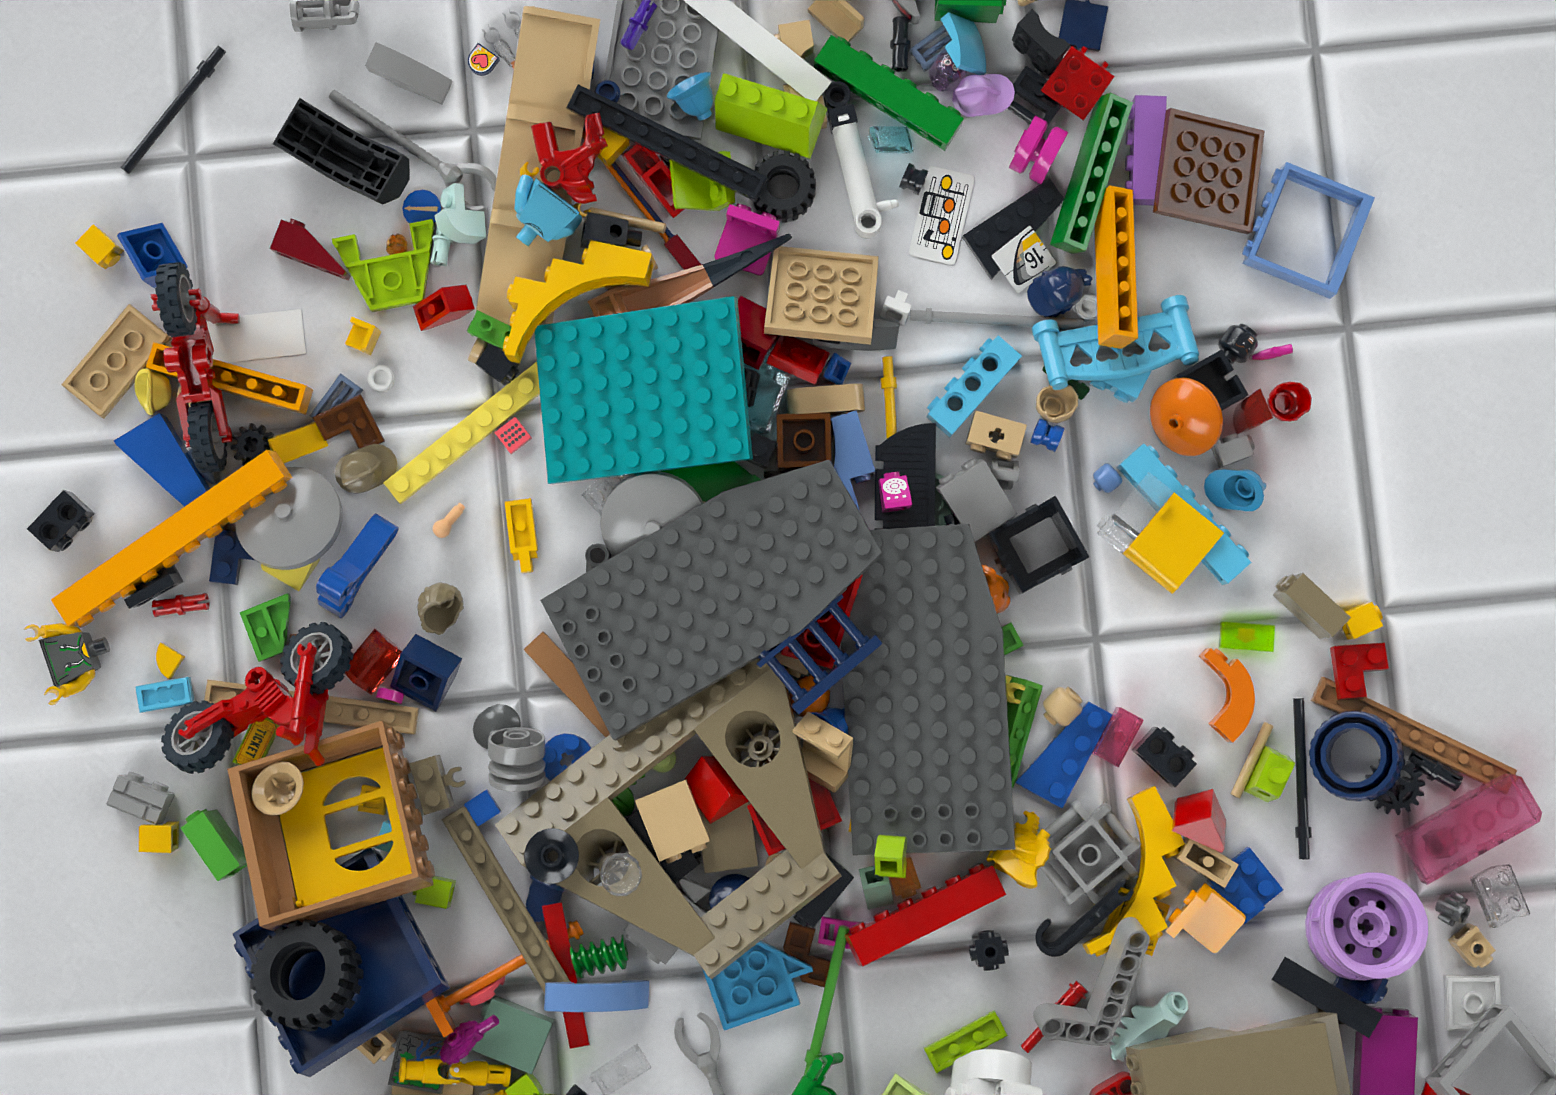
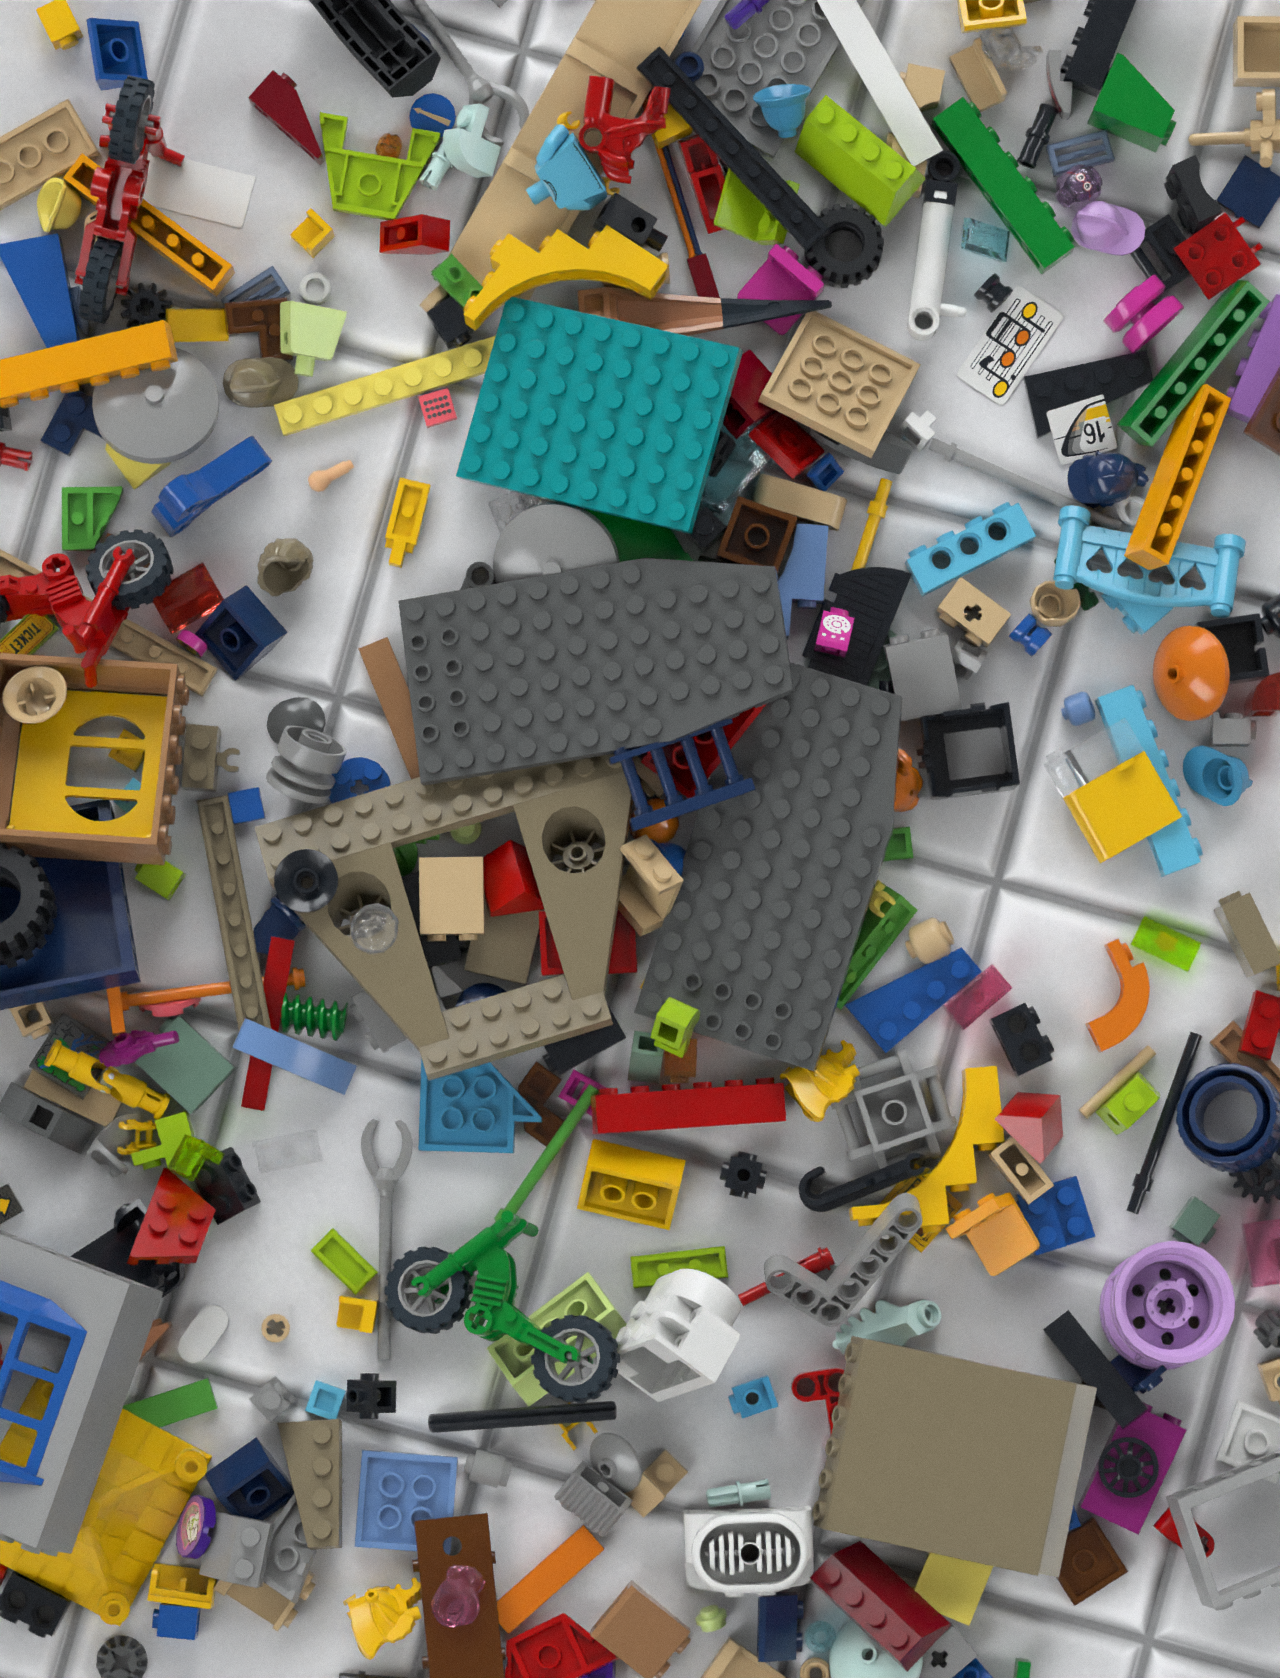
camera: 20 degrees right, 0 degrees up
tan bar [590,207,666,234] -> none
medium azure slope [941,12,986,75] -> none
none -> yellowish green torso [280,301,347,377]
none -> yellow slope [577,1139,686,1230]
none -> black wheel [1098,1437,1159,1498]
none -> sand green brick [1169,1196,1221,1246]

